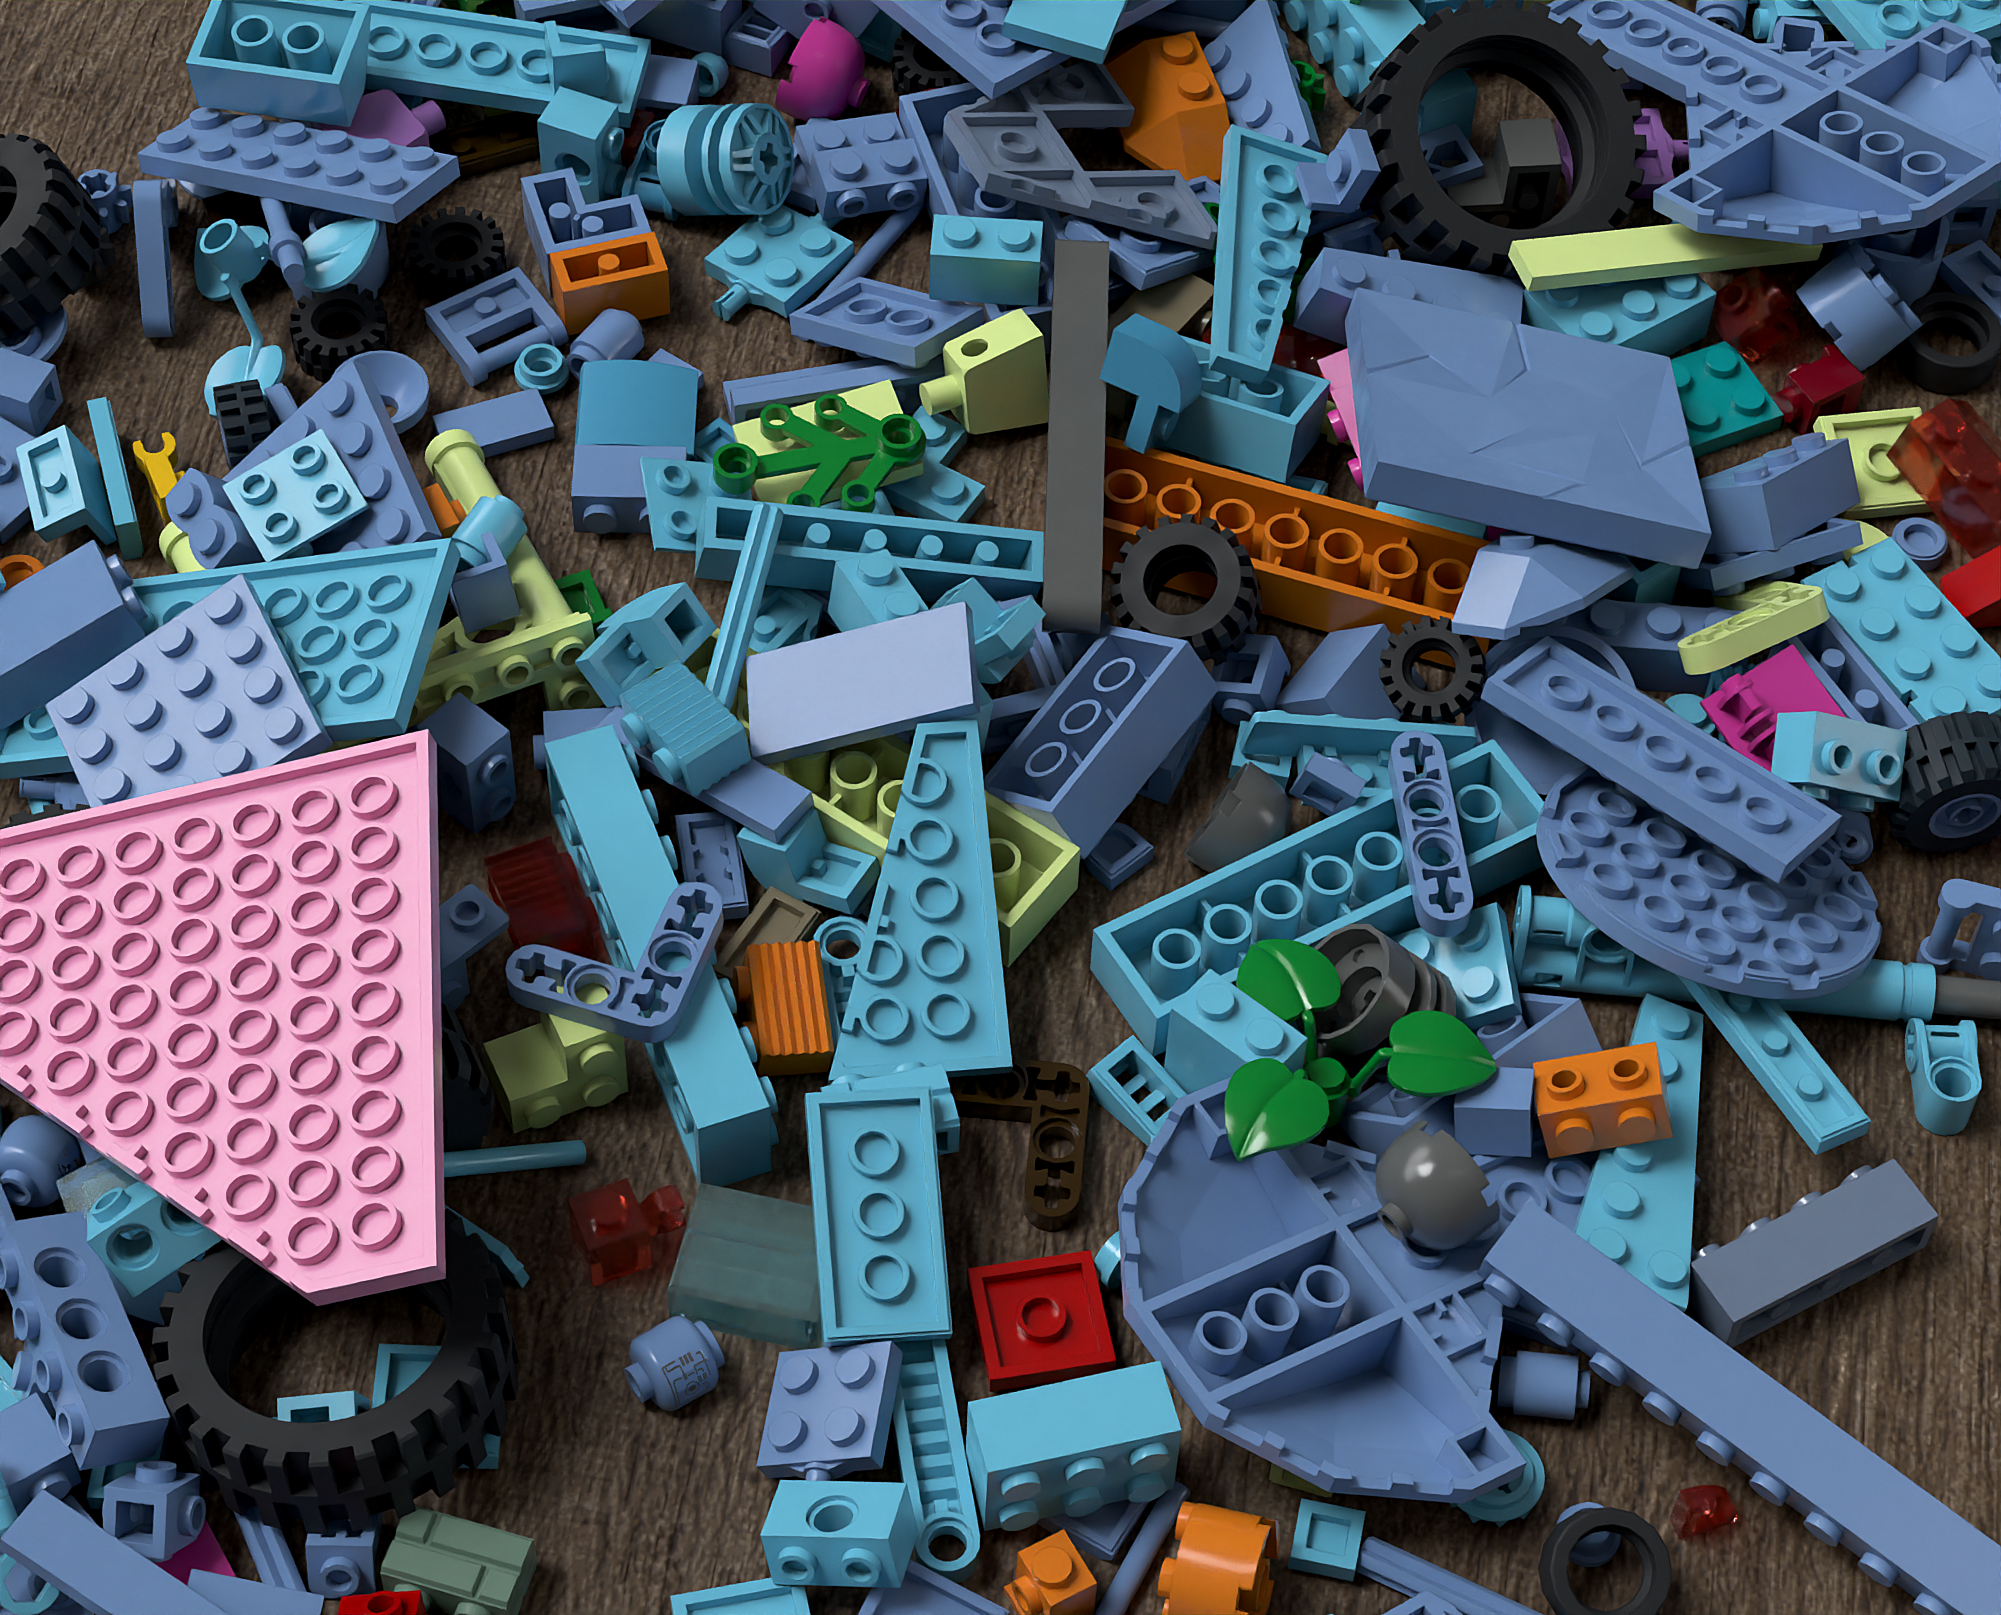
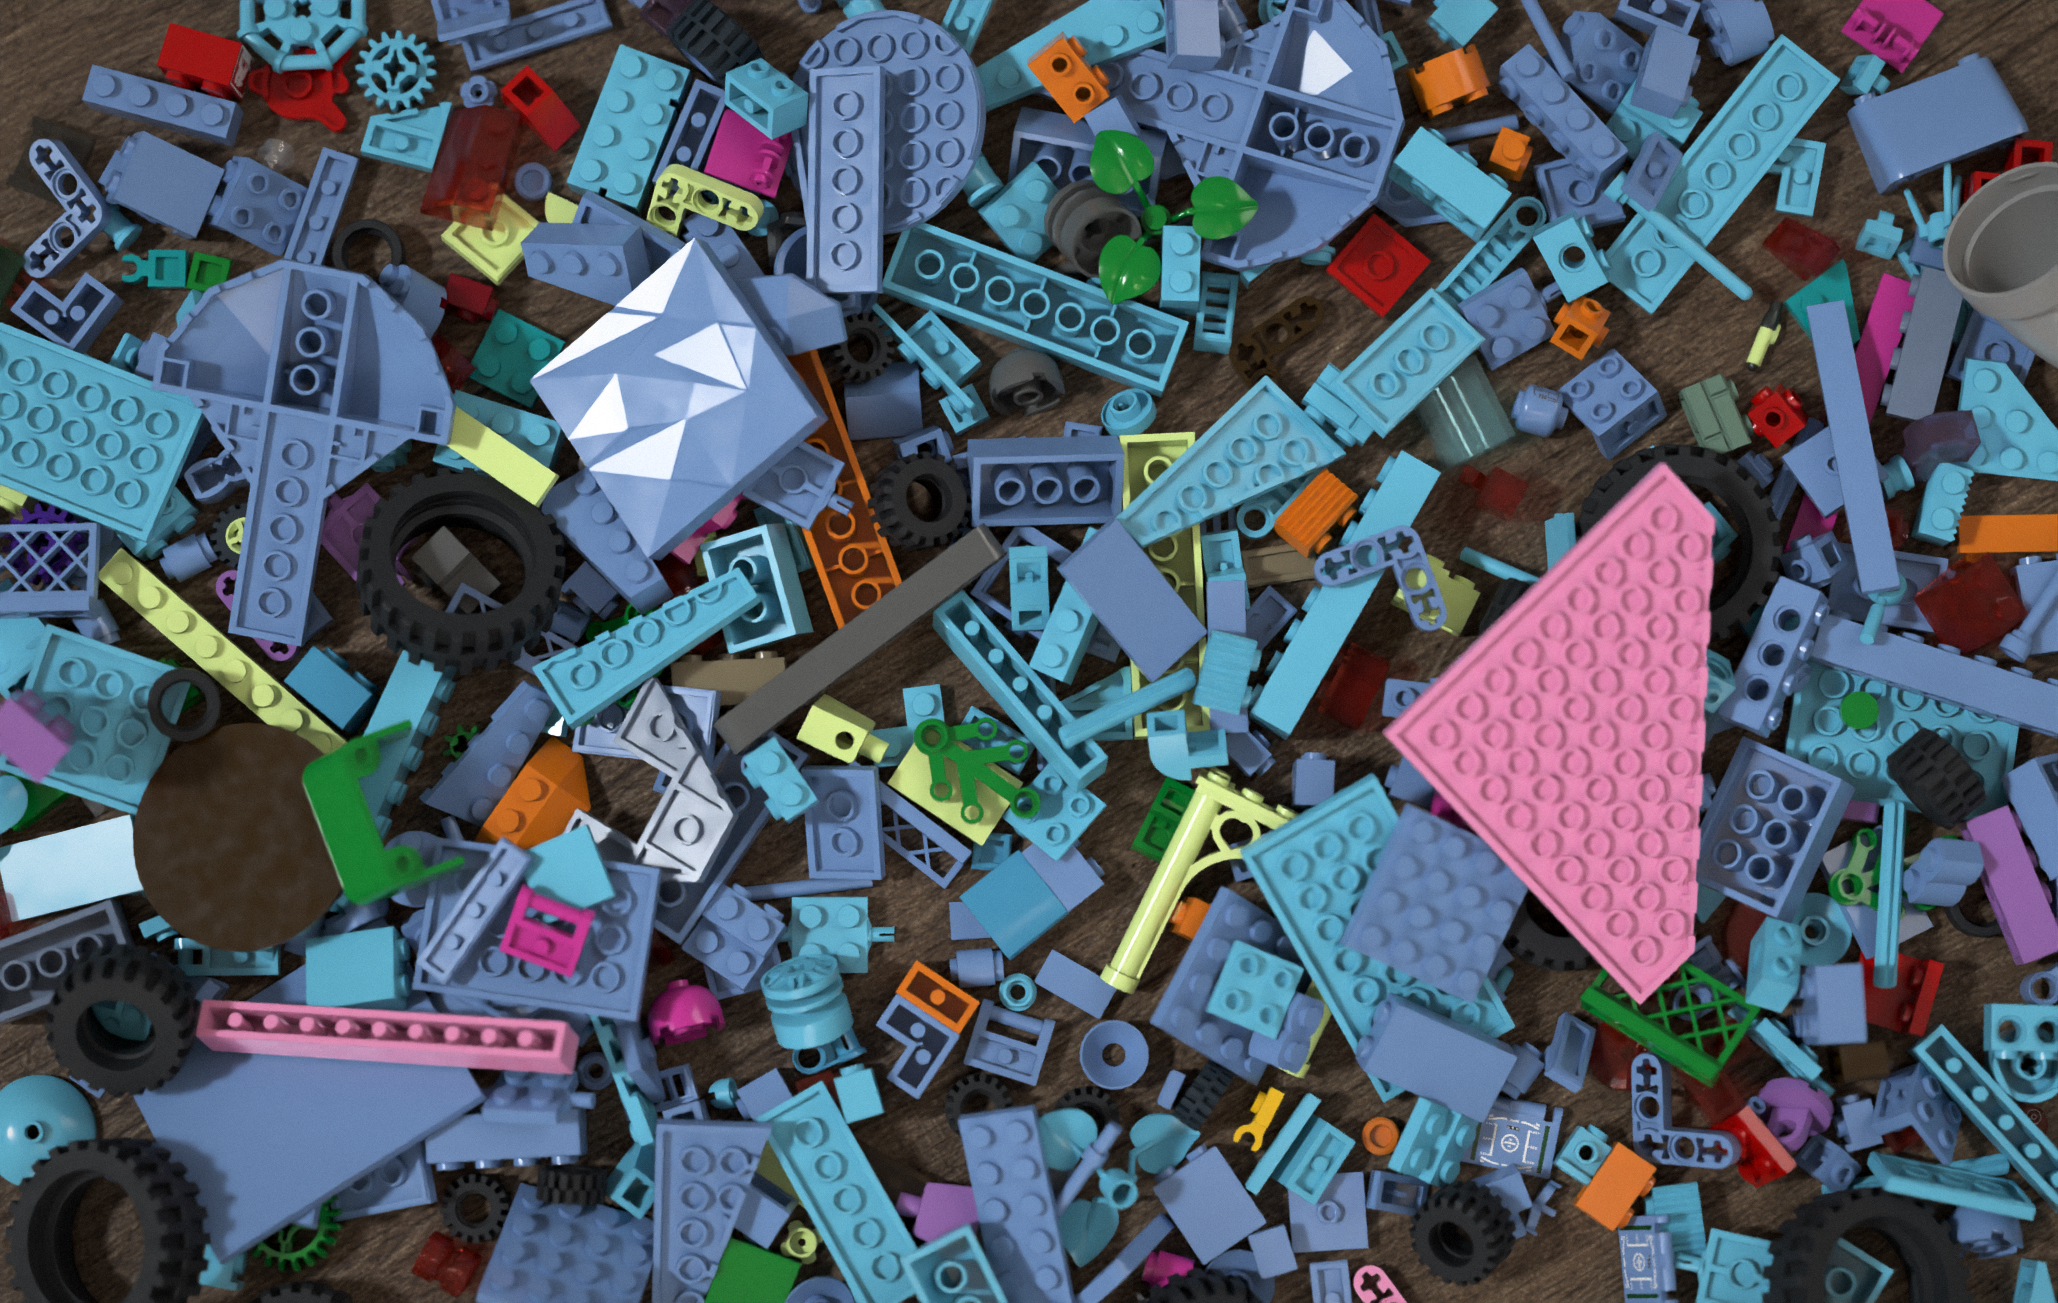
camera: 125 degrees left, 30 degrees up
medium blue panel [449,531,521,634] -> none
medium azure brick [451,495,527,572] -> none
medium azure panel [544,20,607,97] -> none
dark azure brick [1099,313,1202,454] -> none
medium blue plate [1289,752,1367,816] -> none
medium blue bracket [1294,128,1381,213] -> none
dark grey cylinder [1376,1120,1500,1251] -> none
medium blue beam [1388,730,1473,938] -> none
none -> medium blue plate [742,441,854,532]
none -> medium azure plate [1101,388,1157,438]
none -> dark pink brick [1141,1250,1194,1288]
none -> medium blue brick [1152,1144,1267,1265]
none -> orange brick [1550,295,1611,361]
none -> medium blue bracket [1557,349,1667,461]

